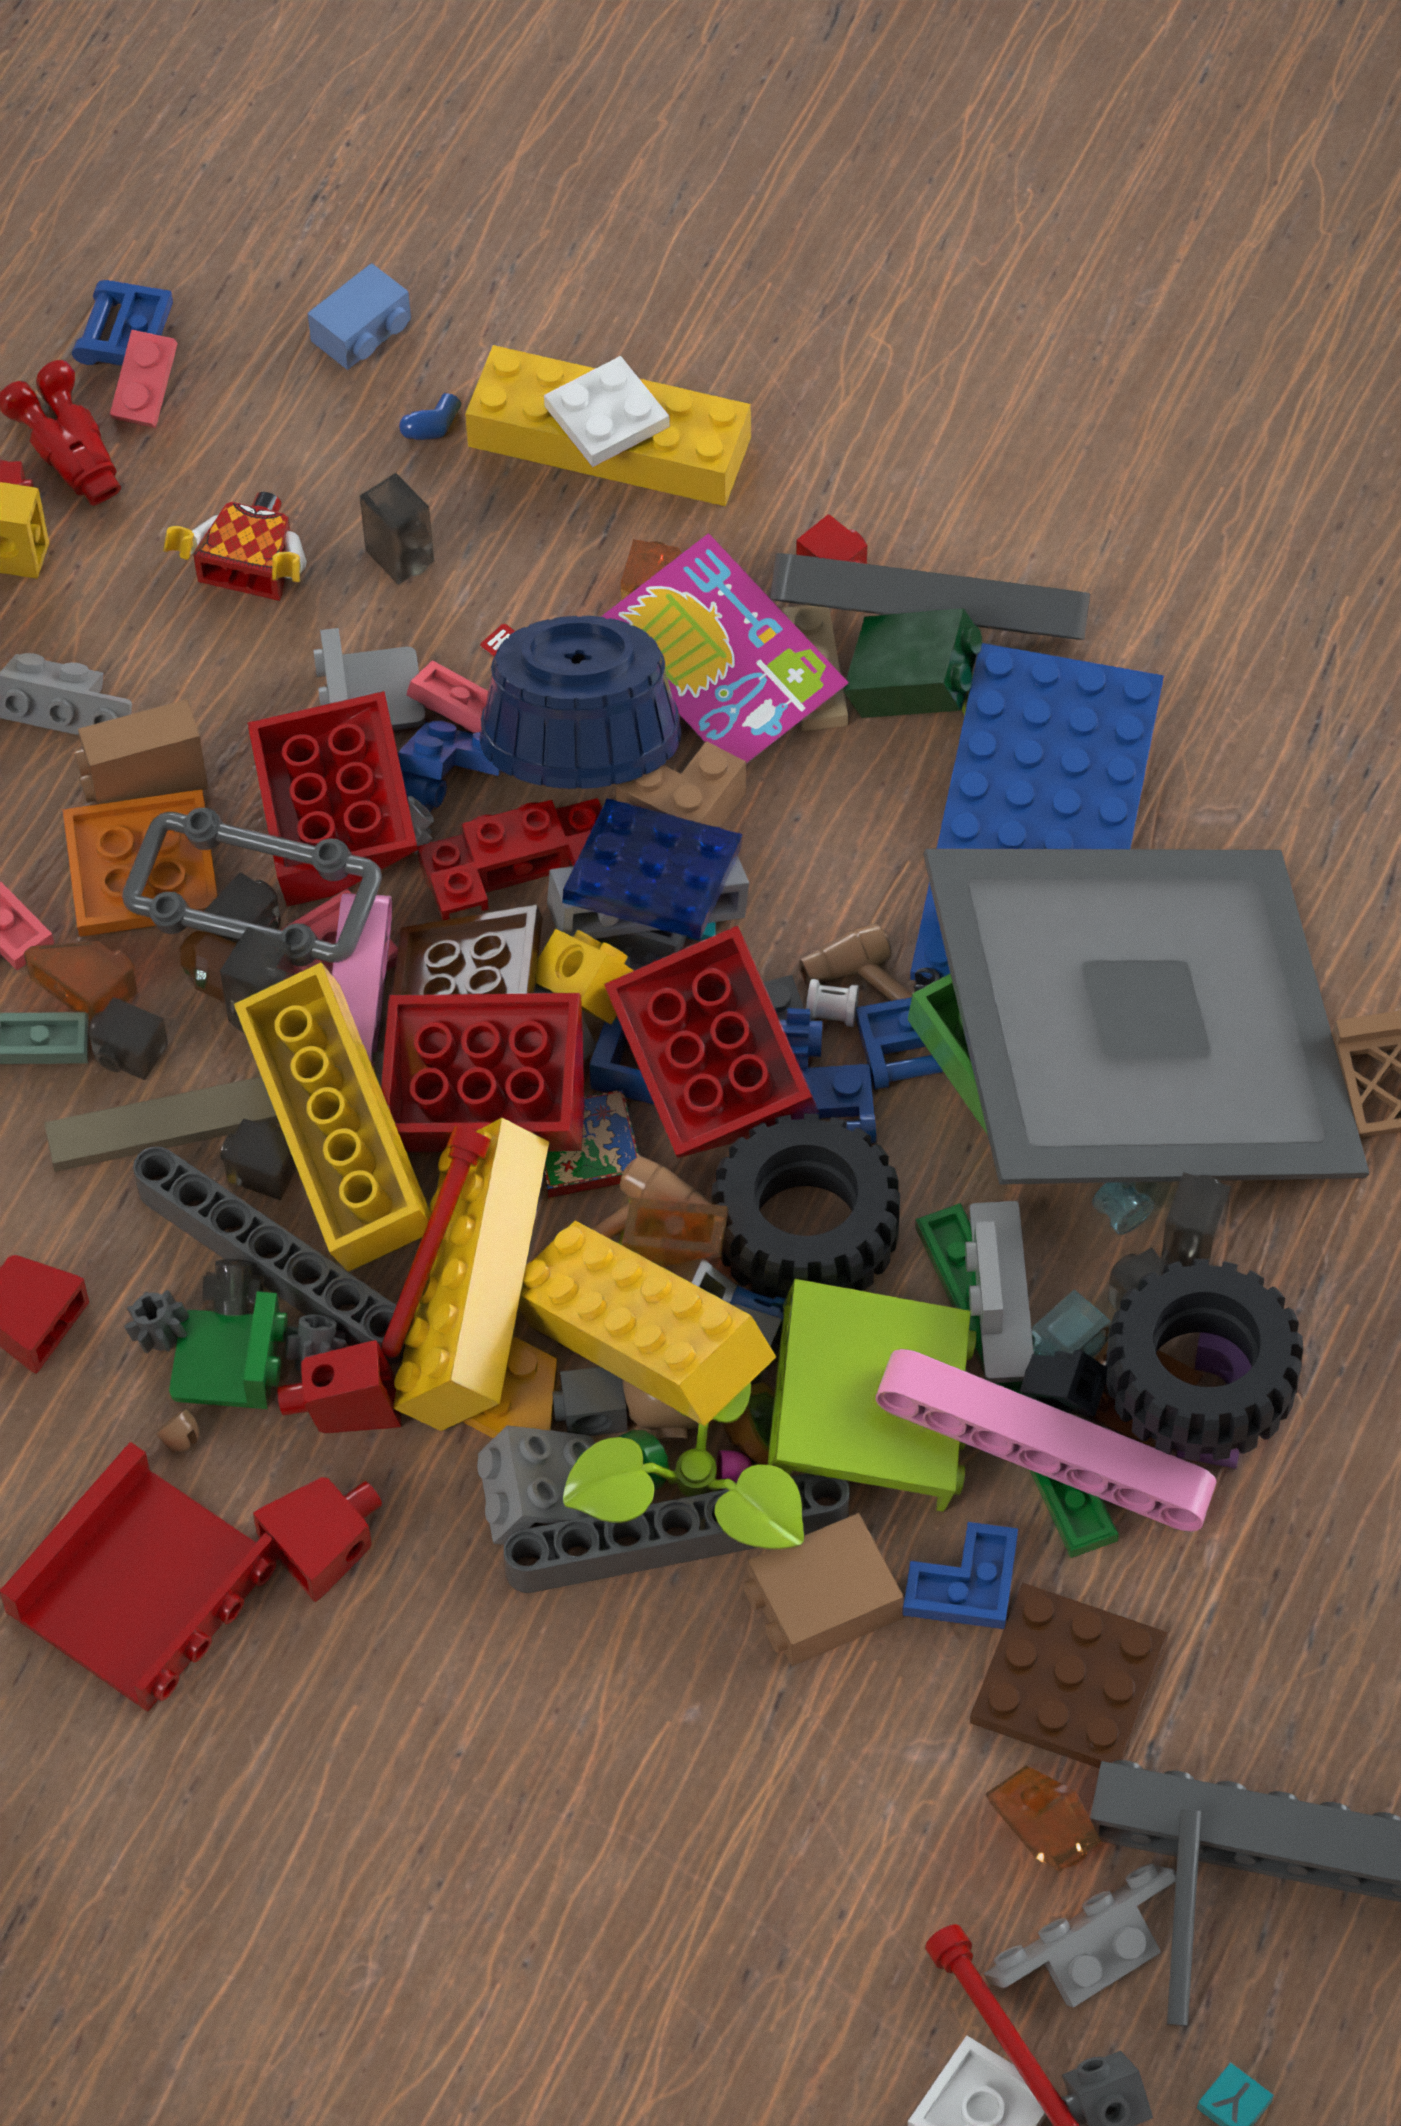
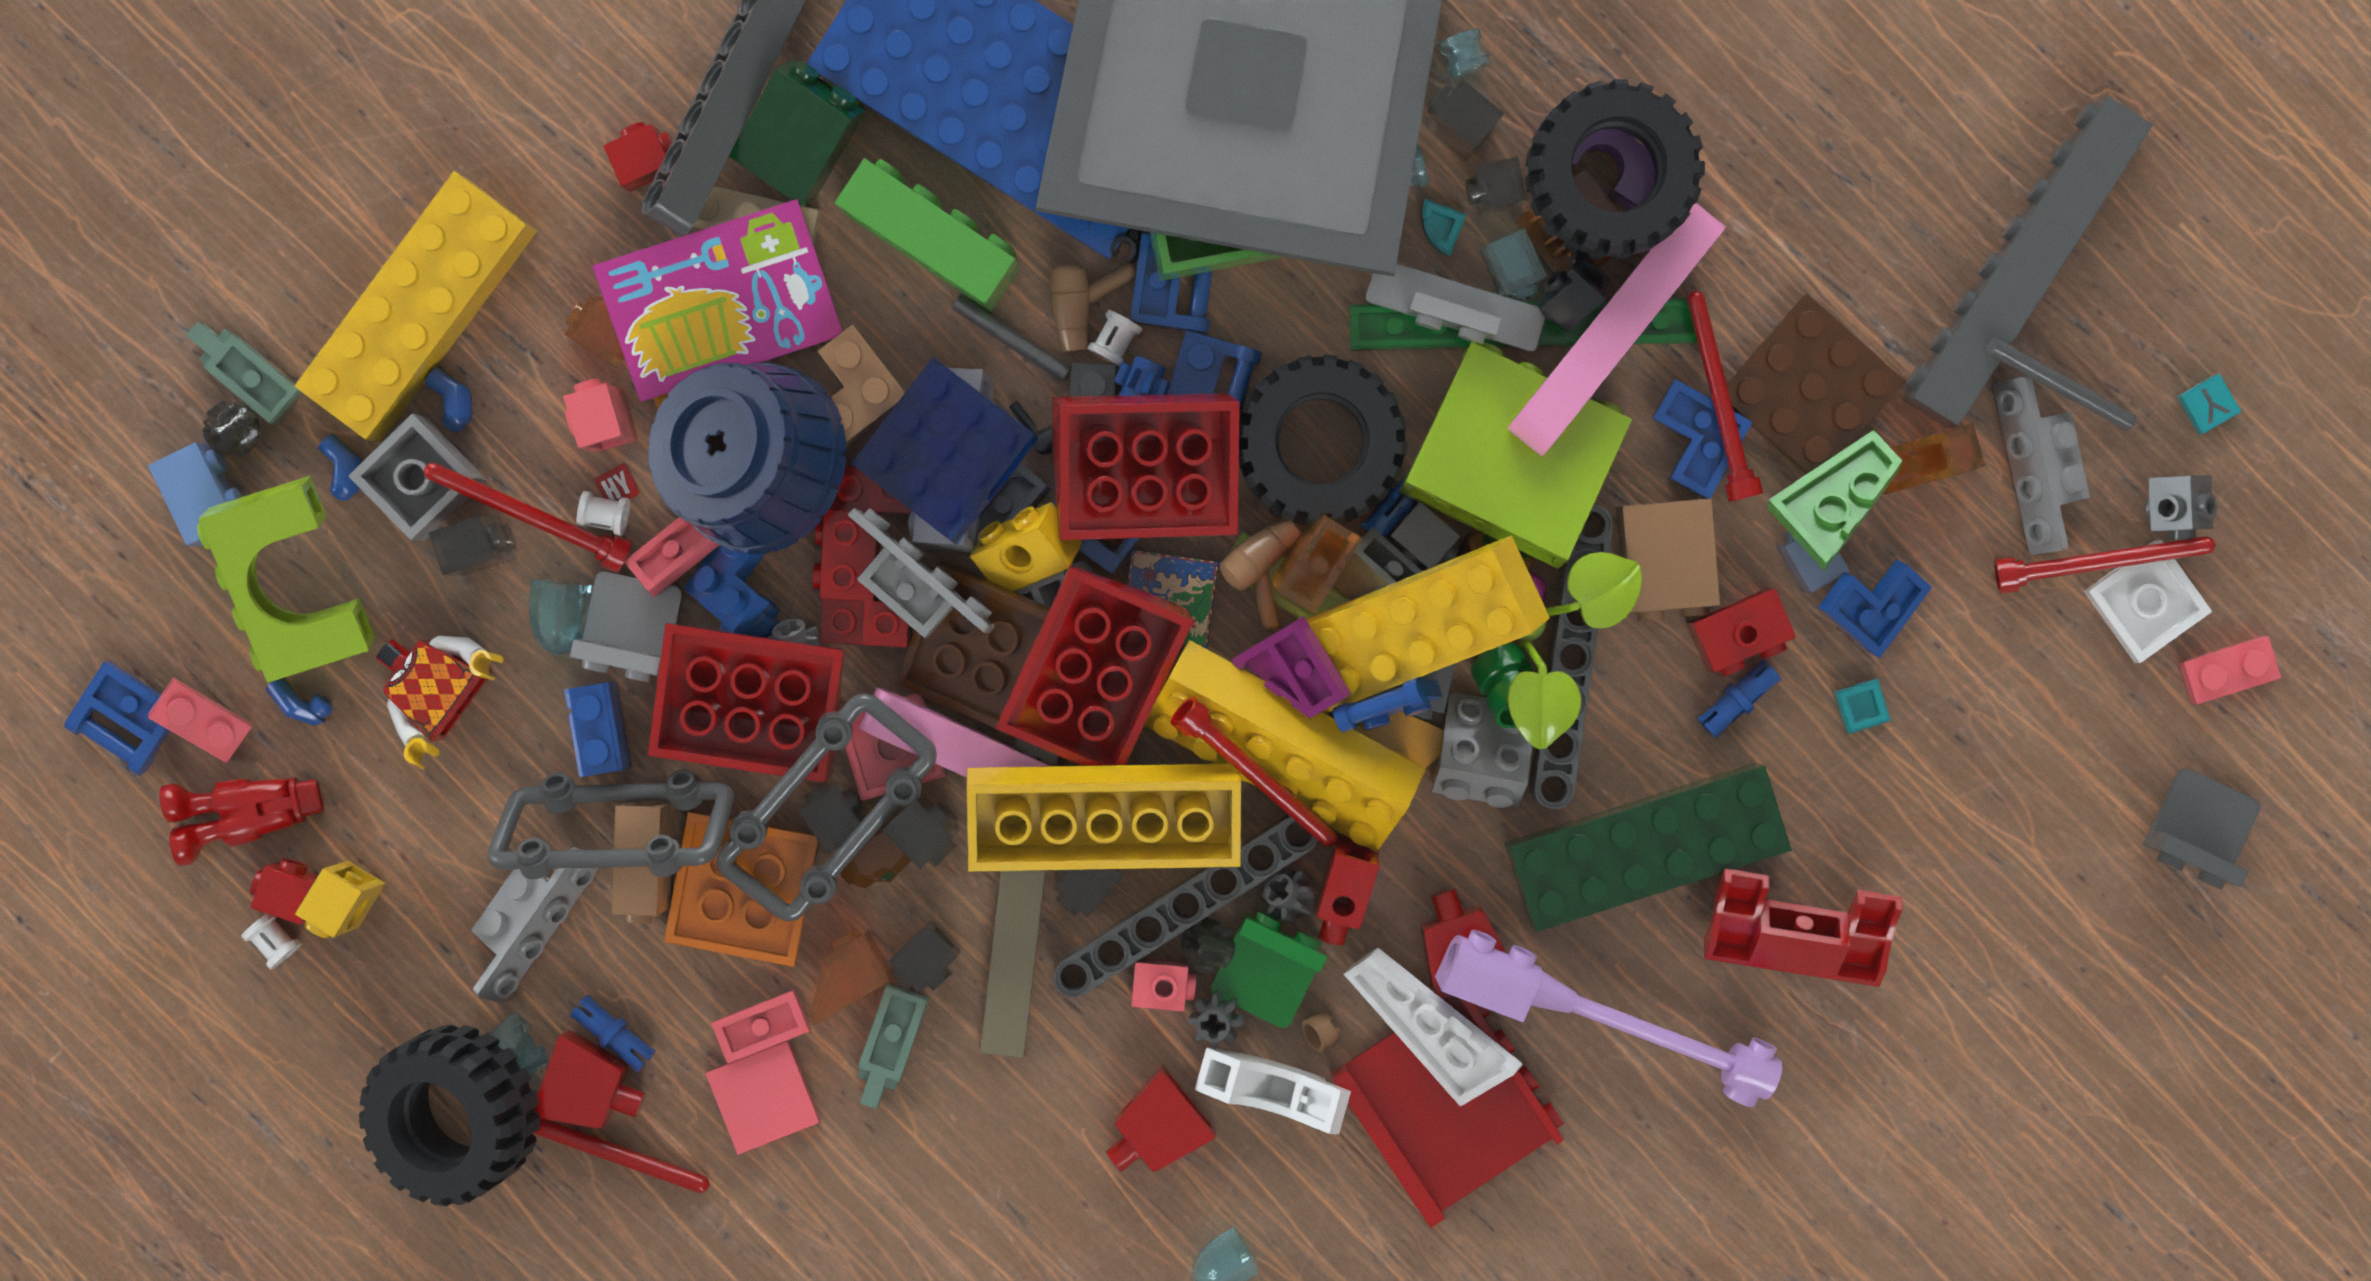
camera: 70 degrees left, 30 degrees up
white plate [544,356,670,467] -> none
none -> sand green hinge [186,322,303,425]
none -> lime arch [197,476,377,683]
none -> clear smoke gear [203,401,260,457]
none -> blue arm [266,678,333,726]
none -> light grey brick [348,414,487,541]
none -> red piece [424,463,631,573]
none -> blue arm [425,367,473,432]
none -> dark grey bar [487,769,734,879]
none -> clear light blue brick [529,579,594,656]
none -> coral brick [563,379,638,453]
none -> blue brick [564,681,632,777]
none -> white bush [576,490,630,537]
none -> bright green brick [834,158,1021,312]
none -> light grey bracket [848,508,995,638]
none -> flat silver bar [952,294,1071,382]
none -> coral brick [1131,958,1197,1012]
none -> white arch [1195,1047,1351,1134]
none -> magenta wing [1232,616,1351,718]
none -> blue plate [1333,678,1443,732]
none -> white wing [1344,947,1522,1107]
none -> teal tile [1421,199,1467,257]
none -> lavender bar [1435,930,1782,1107]
none -> clear light blue wheel [1438,28,1491,79]
none -> dark green brick [1504,763,1792,932]
none -> red brick [1686,588,1796,677]
none -> red piece [1687,290,1764,502]
none -> blue pin [1697,659,1782,739]
none -> red bracket [1704,869,1903,987]
none -> bright green wing [1767,430,1903,572]
none -> sand blue brick [1776,532,1850,593]
none -> blue plate [1818,559,1932,658]
none -> teal tile [1832,678,1891,734]

